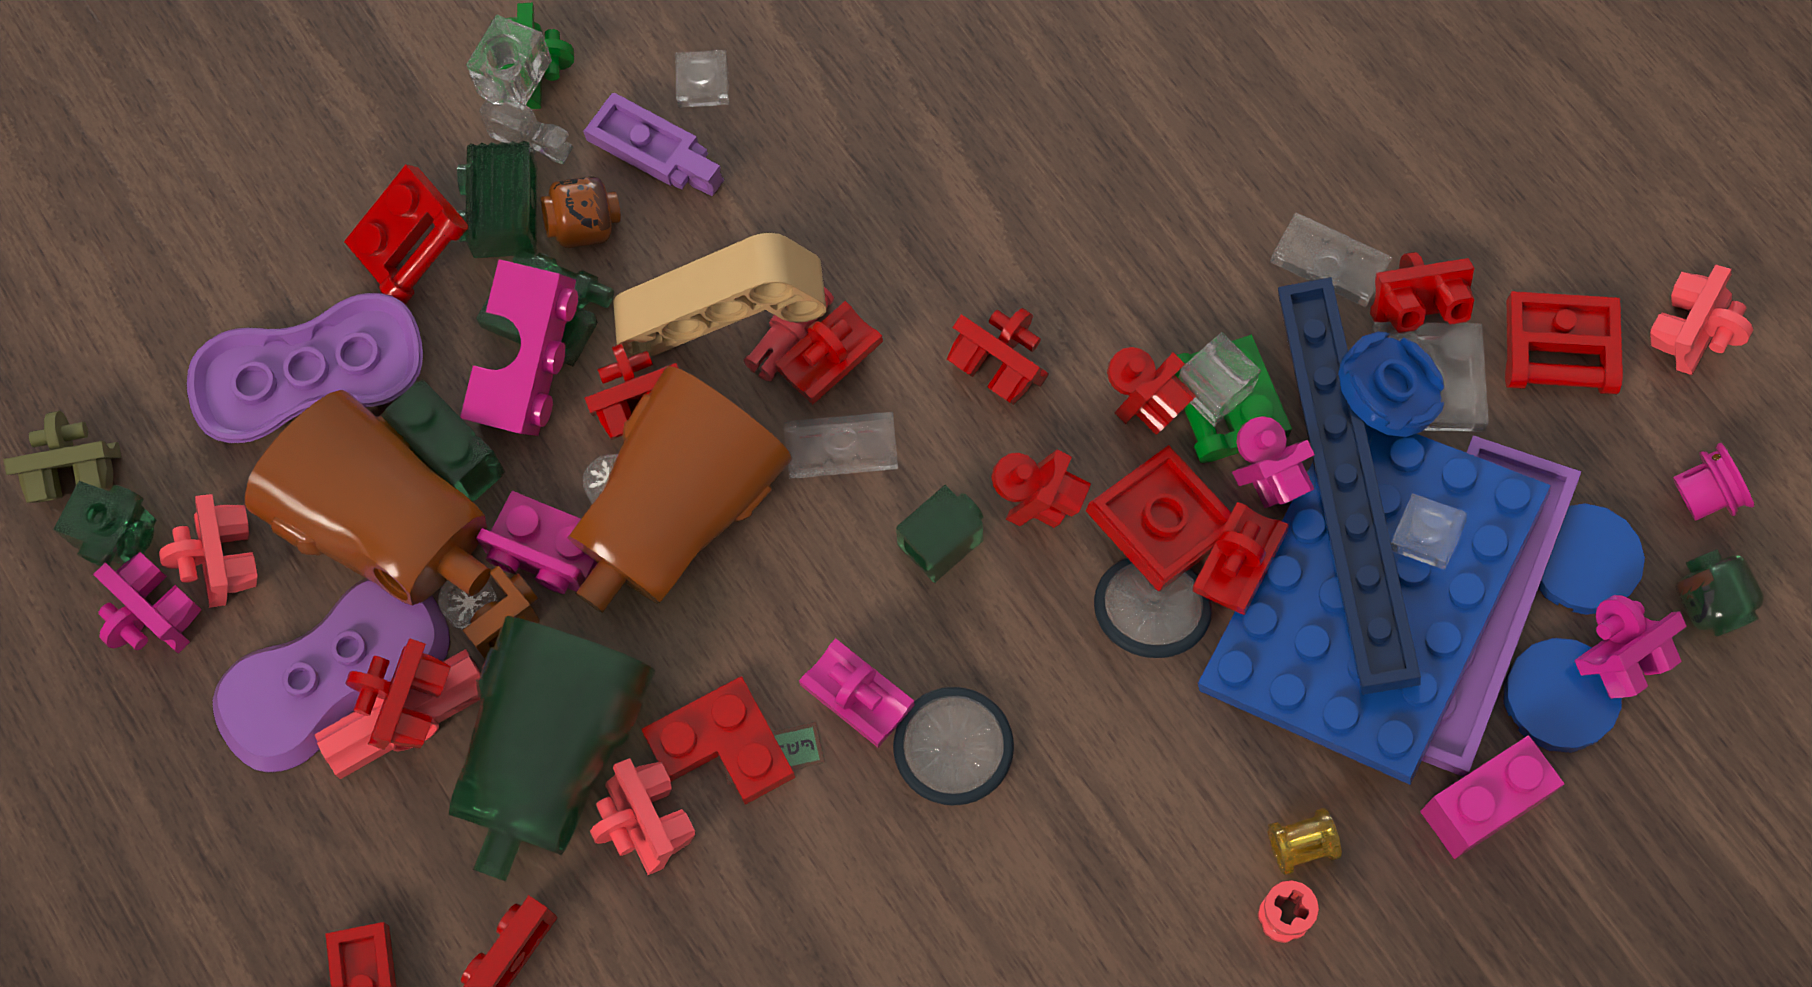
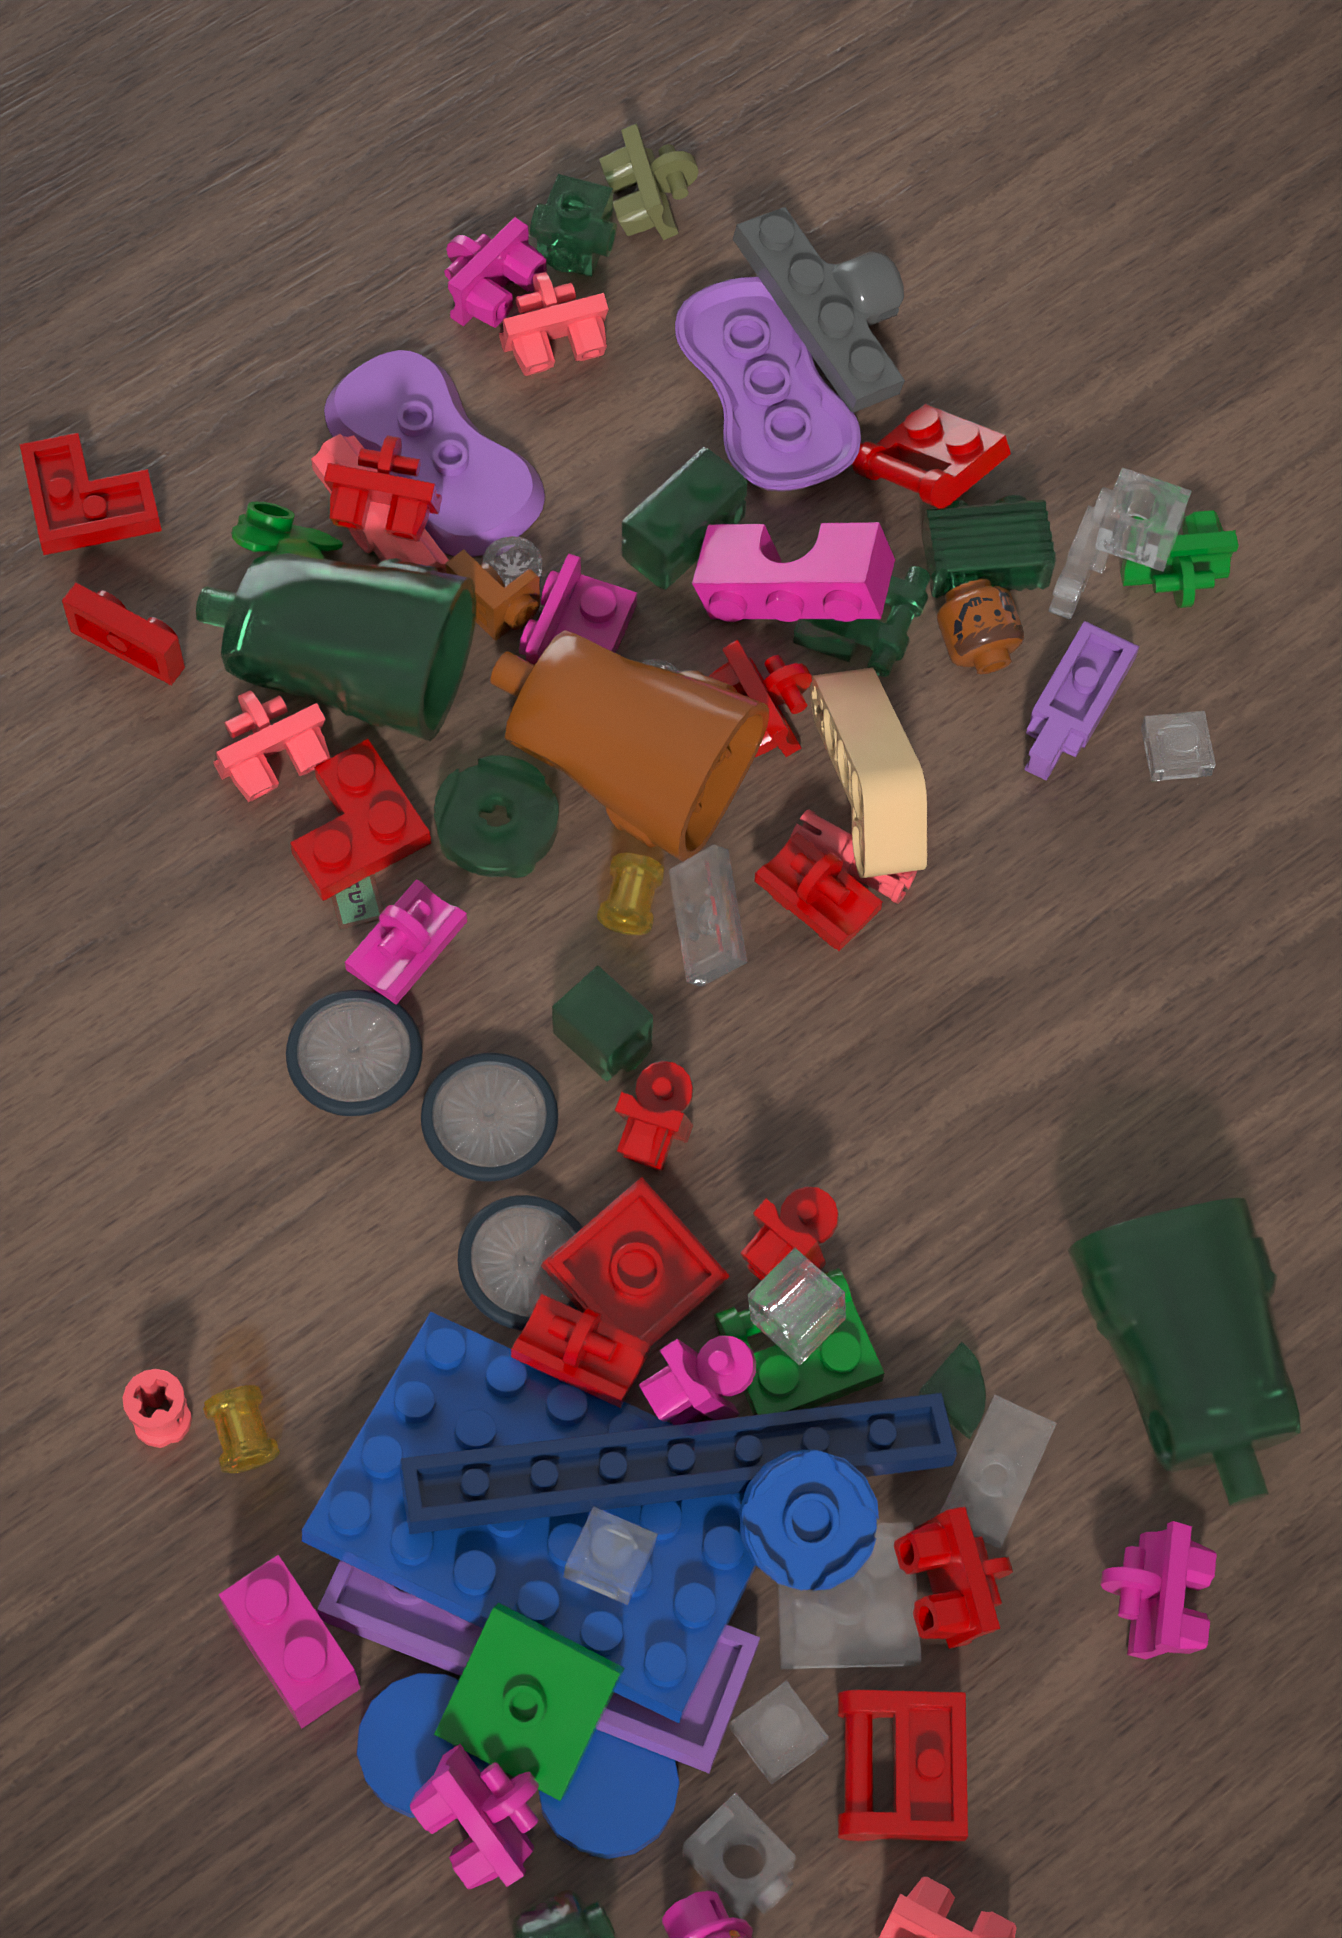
camera: 80 degrees right, 5 degrees down
dark orange torso [245,390,491,606] -> none
red hips [947,308,1049,405] -> none
none -> green plate [231,501,343,571]
none -> clear wheel [421,1053,558,1182]
none -> clear green plate [434,755,559,878]
none -> green plate [434,1603,625,1801]
none -> clear yellow bush [597,853,665,935]
none -> clear brick [682,1792,796,1919]
none -> clear plate [729,1680,829,1785]
none -> dark grey plate [733,207,905,413]
none -> clear green tile [918,1342,986,1439]
none -> clear green torso [1068,1198,1301,1506]
none -> dark pink hips [1101,1521,1217,1660]

